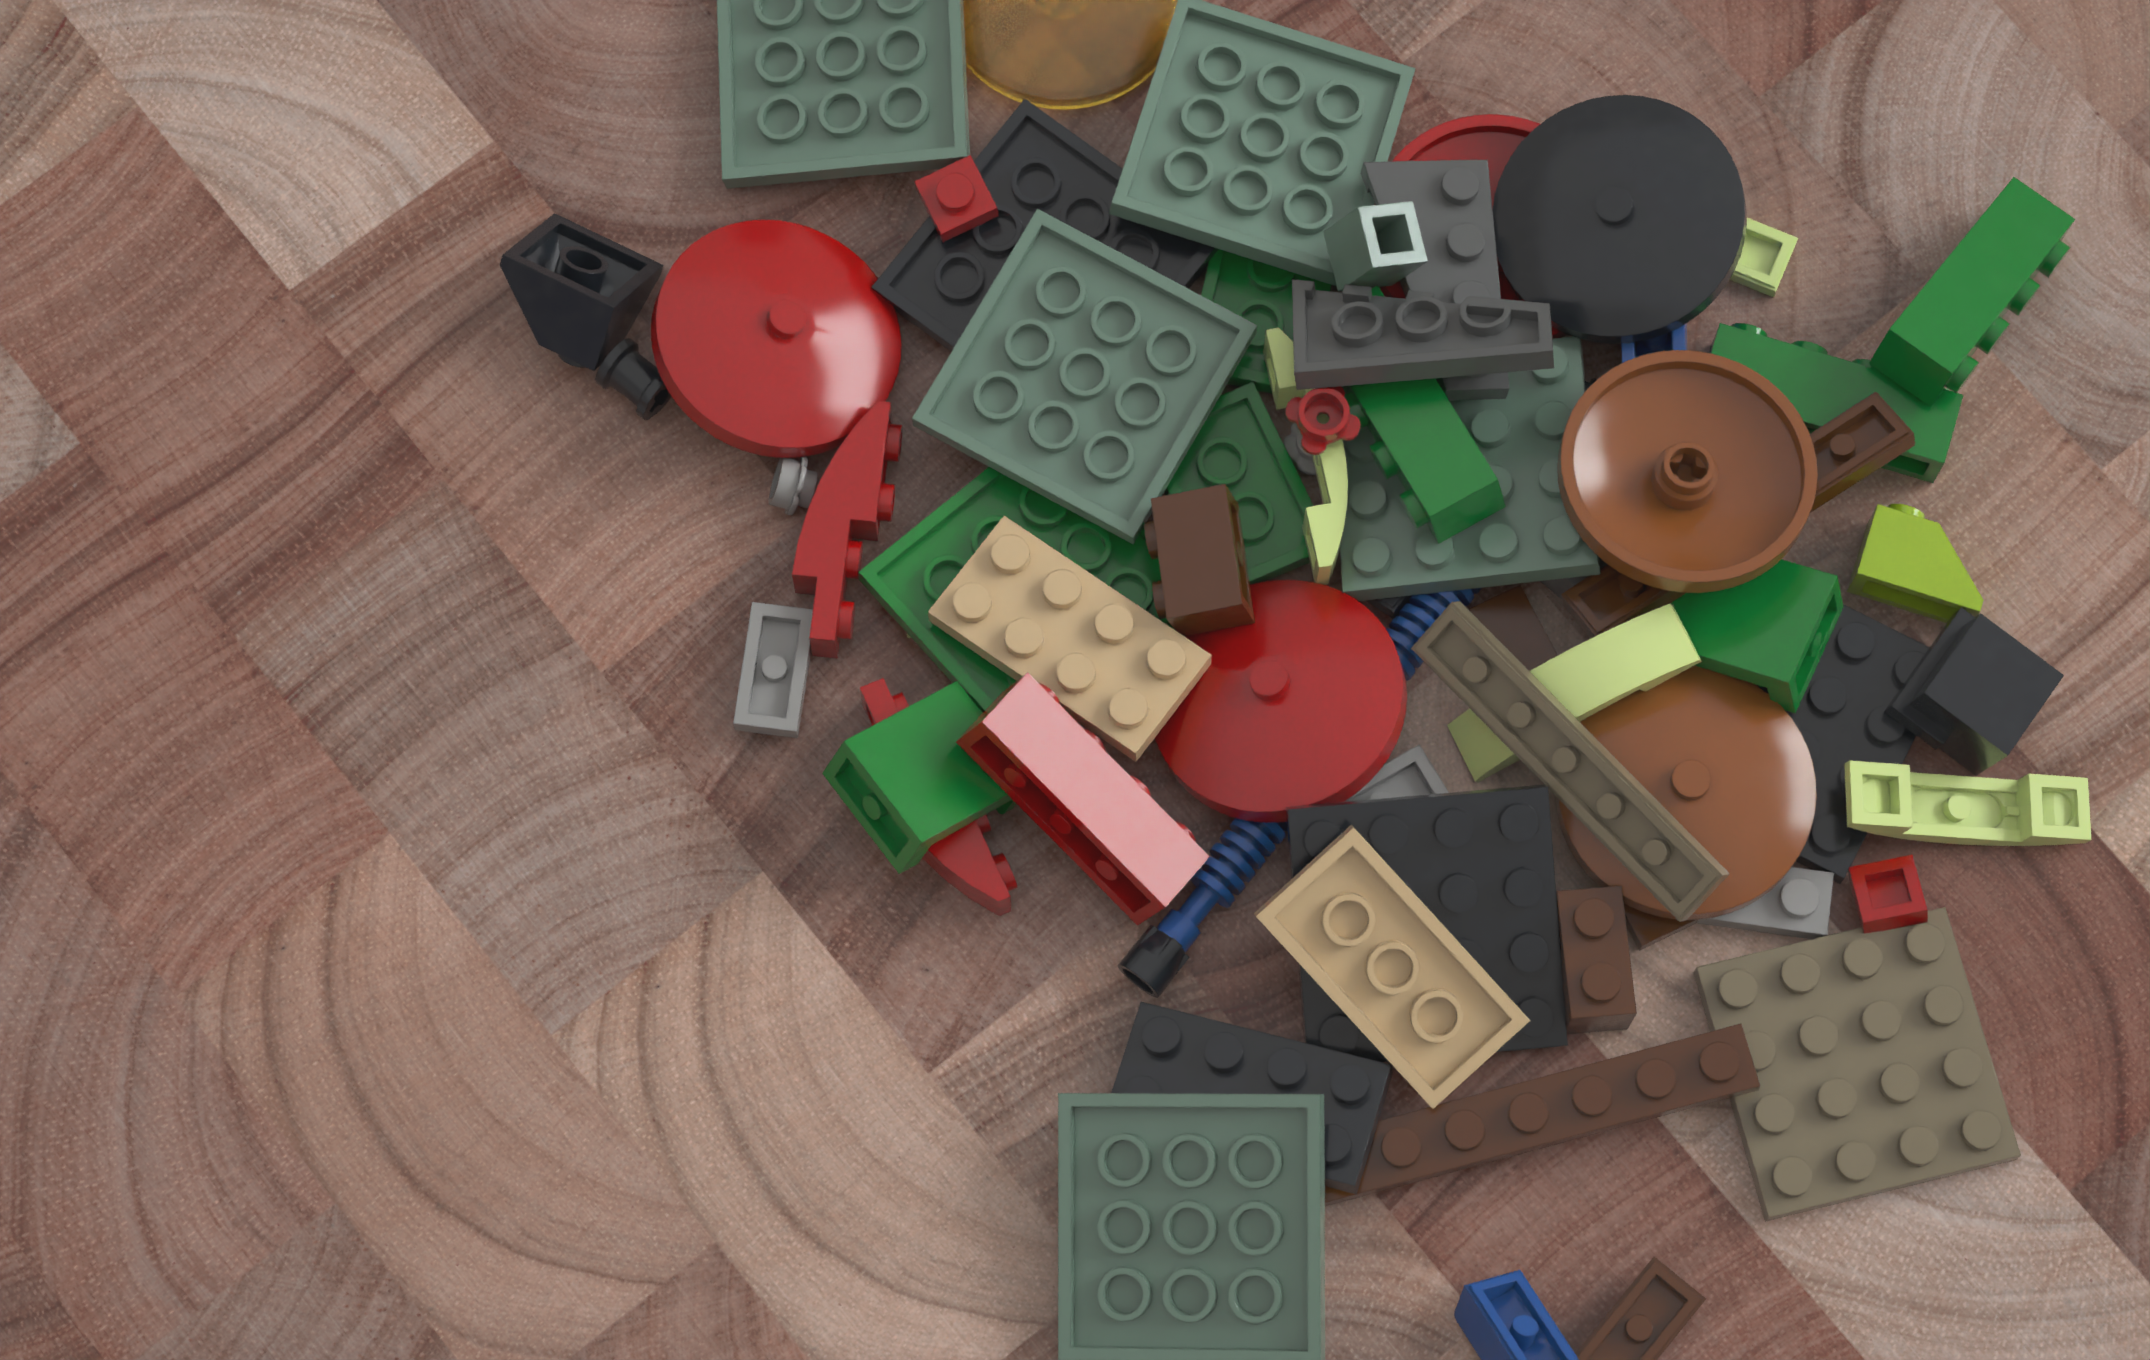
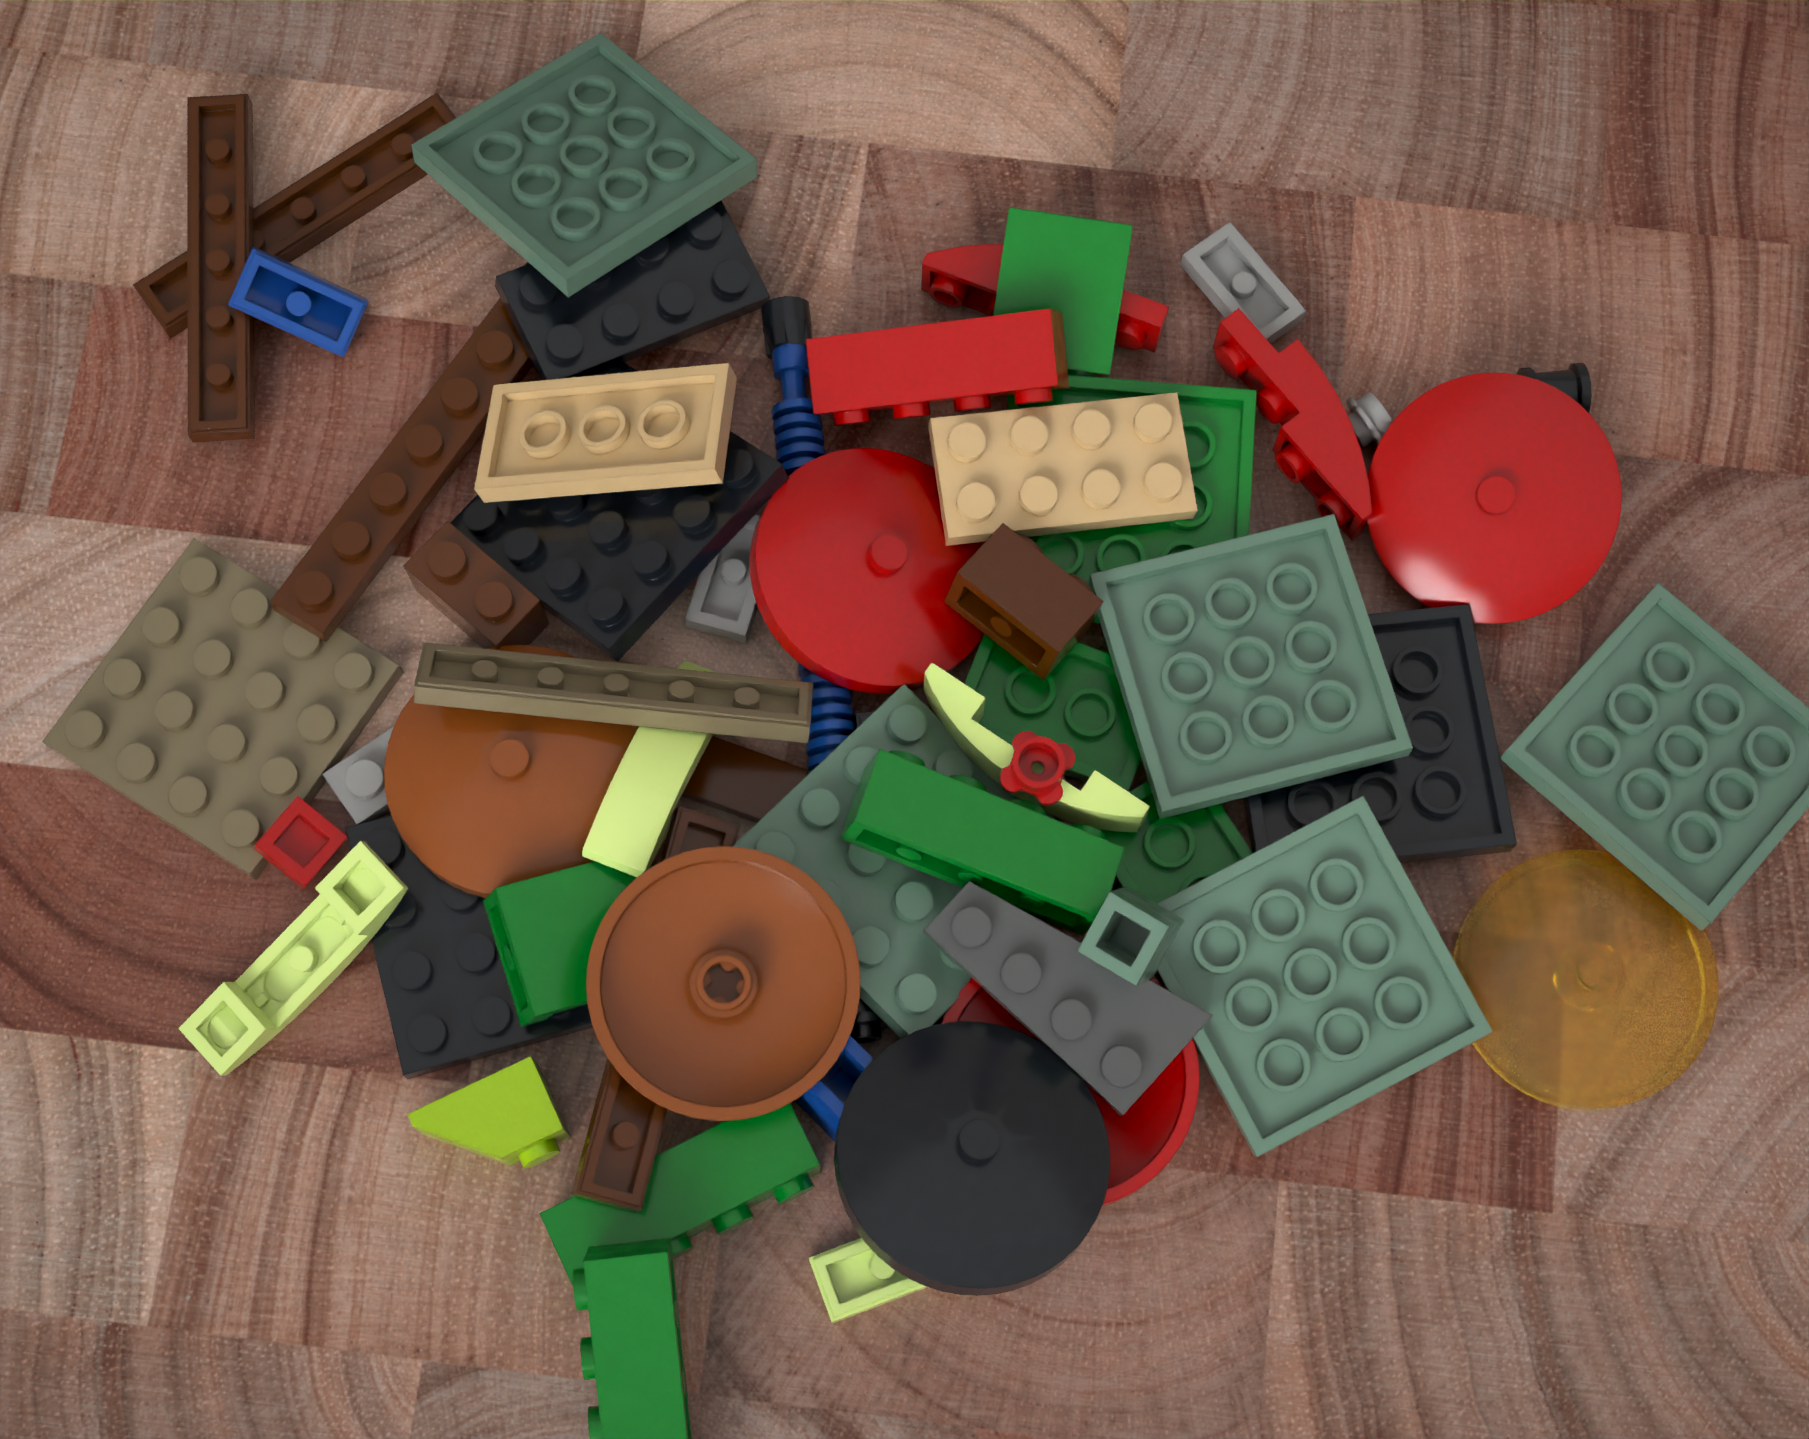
camera: 135 degrees right, 0 degrees up
black slope [500,213,664,371] -> none
red plate [914,155,999,242] -> none
dark grey wing [1292,279,1554,390] -> none
black plate [1884,607,2064,776] -> none

